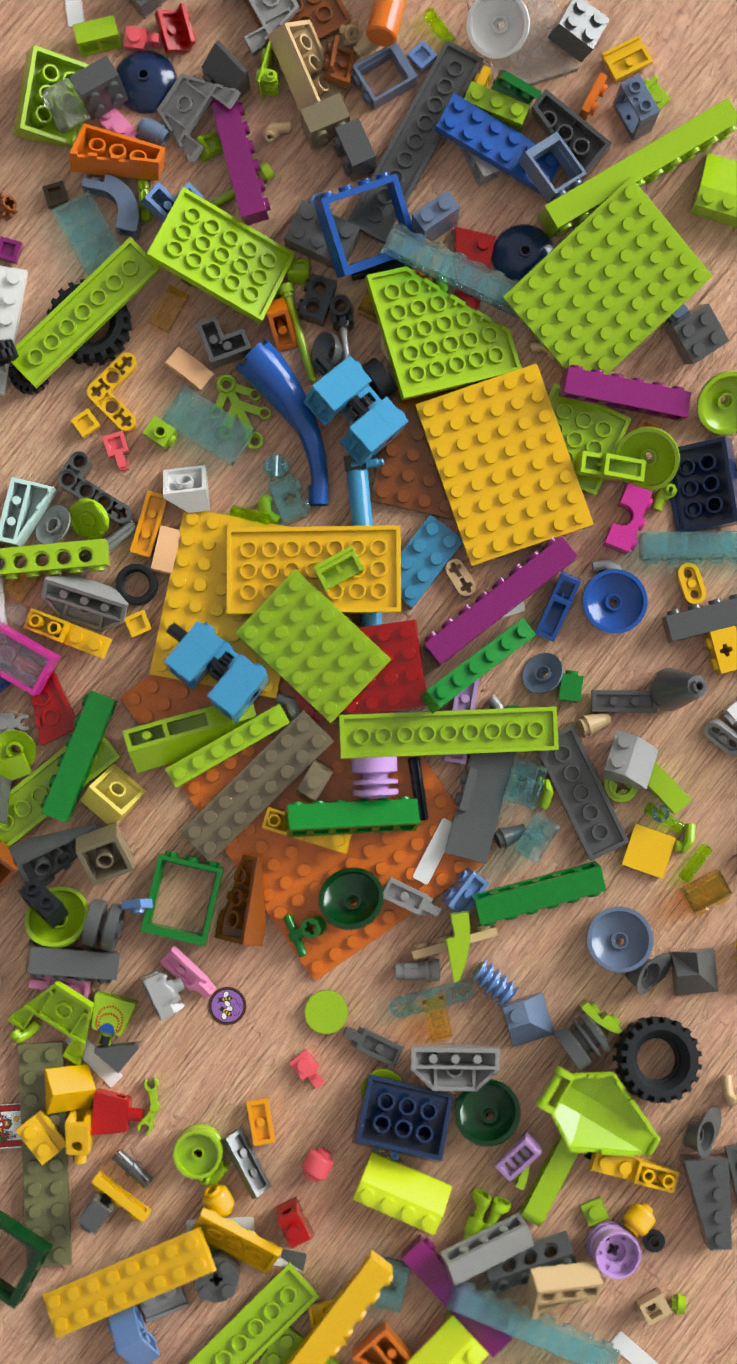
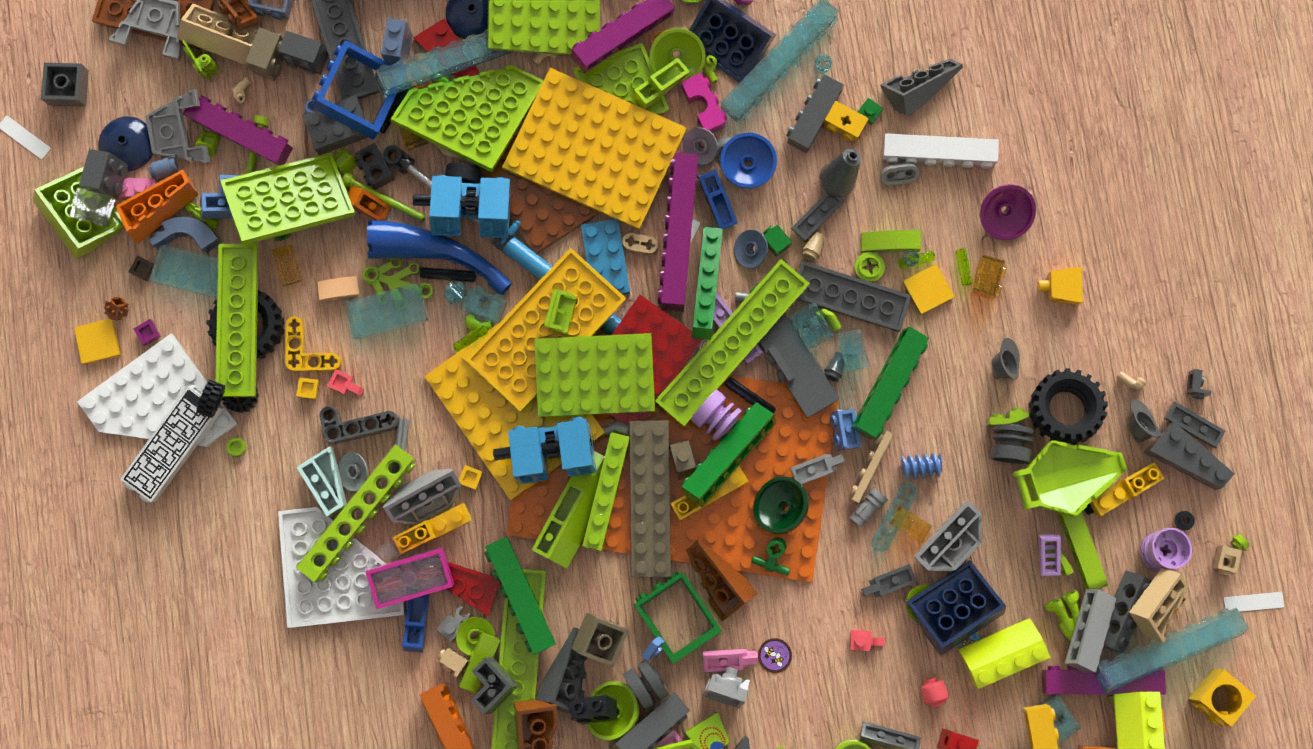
camera: 40 degrees left, 5 degrees down
clear yellow plate [4,560,45,602] -> none
lime tile [69,498,109,540] -> none
lime hinge [73,15,122,57] -> none
light yellow slope [80,764,146,825] -> none
black tyre [116,564,158,605] -> none
coral plate [123,26,162,51] -> none
light orange plate [130,490,168,558] -> none
lime brick [142,415,178,451] -> none
light nougat slope [150,526,181,575] -> none
red bracket [155,3,196,54] -> none
white slope [163,465,210,513] -> none
dark grey brick [196,316,252,369] -> none
dark grey slope [202,40,251,101] -> none
light orange plate [246,1097,276,1146] -> none
lime tile [304,989,348,1034] -> none
dark grey piece [311,331,343,368] -> none
white sticker [413,818,452,884] -> none
lime slope [445,910,470,983] -> none
dark green dish [455,1079,521,1147] -> none
sand blue slope [501,992,554,1047] -> none
lime plate [580,1196,609,1227] -> none
sand blue dish [587,907,653,973] -> none
light grey slope [604,730,659,790] -> none
yellow head [622,1202,656,1237] -> none
dark grey slope [670,947,719,996] -> none
lime arm [673,823,696,854] -> none
yellow plate [676,563,706,605] -> none
none -> black axle [420,267,476,282]
none -> light grey dish [682,127,718,165]

